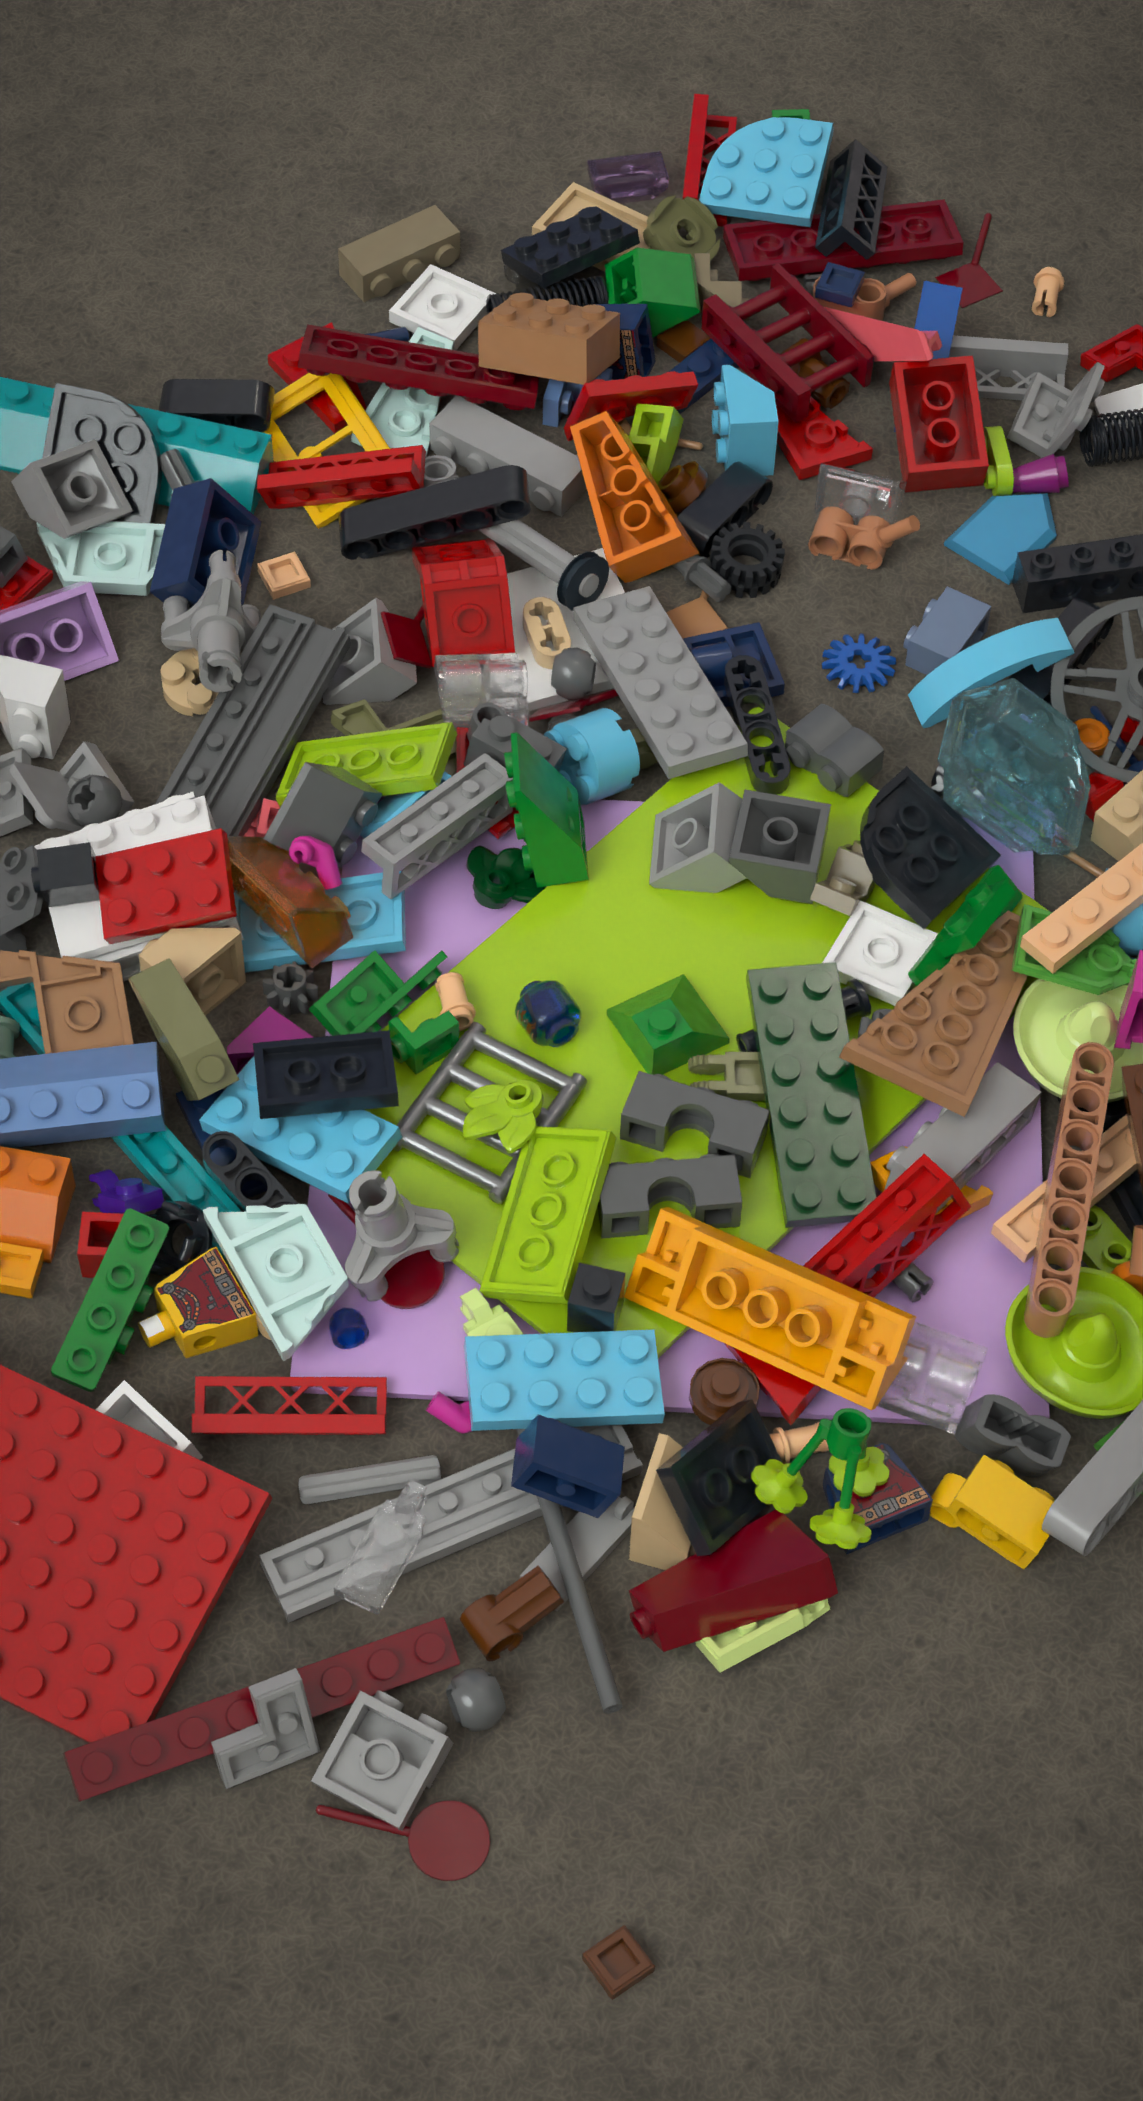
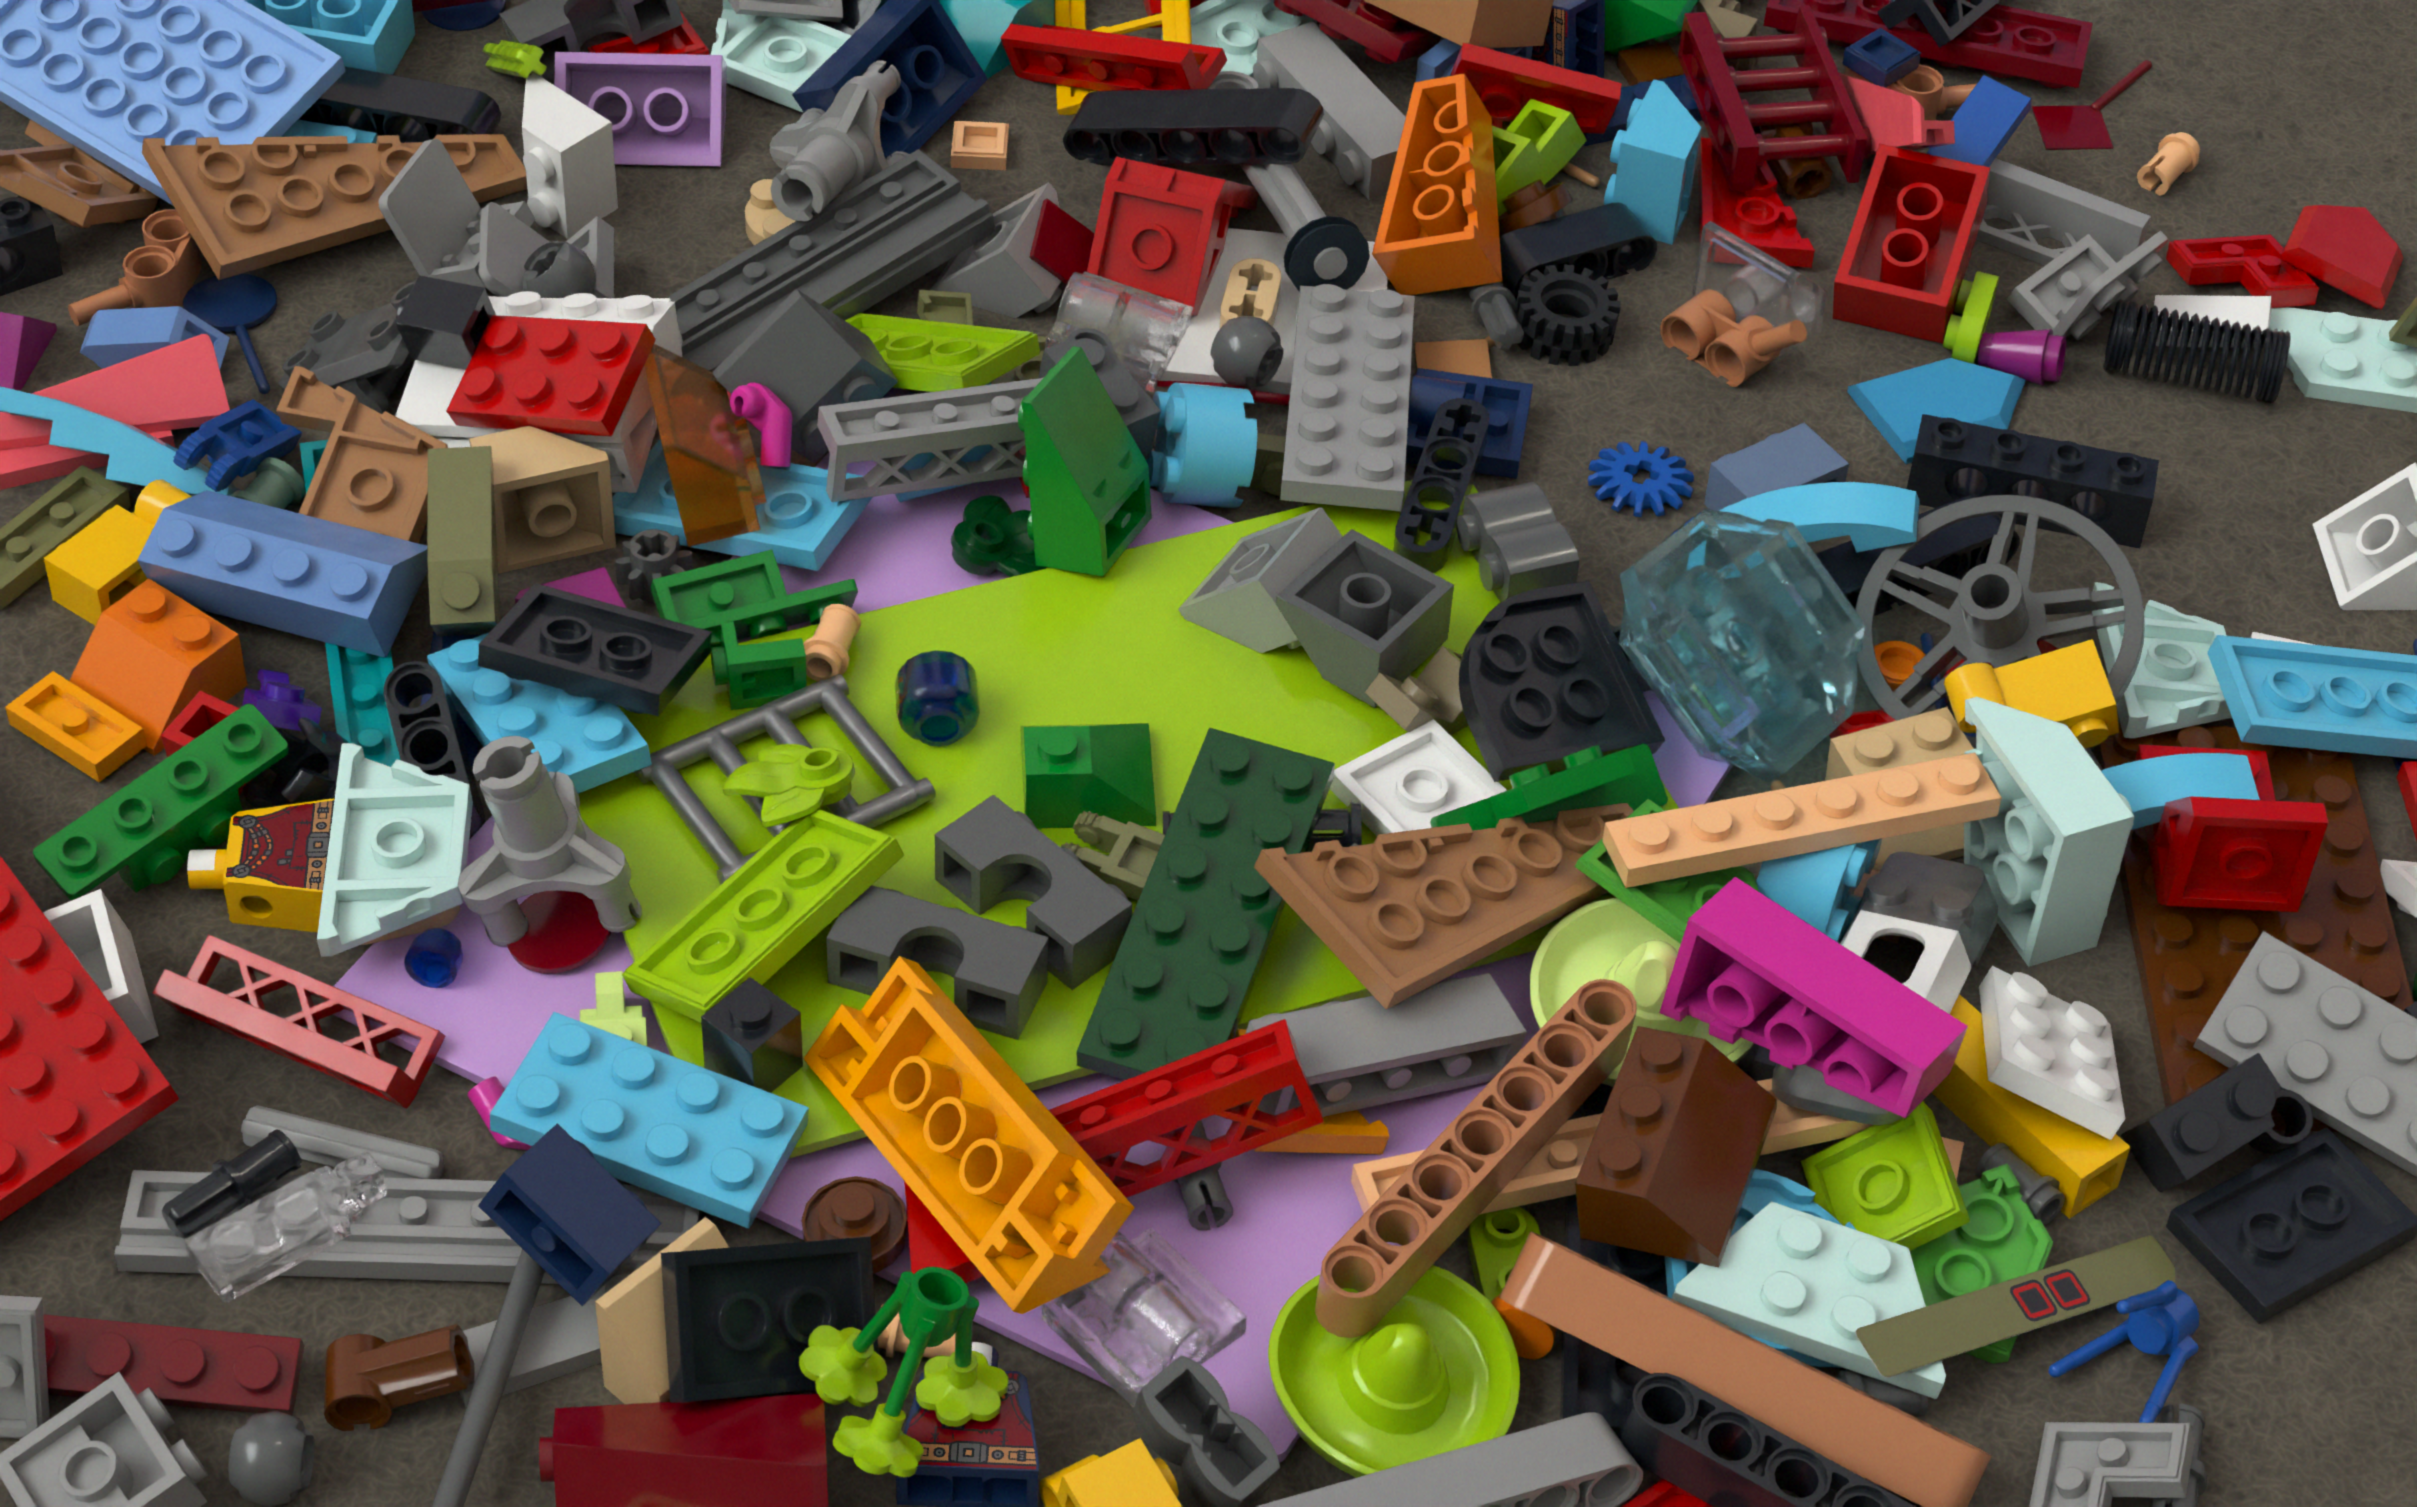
camera: 25 degrees right, 10 degrees down
none -> black axle [162,1129,302,1239]

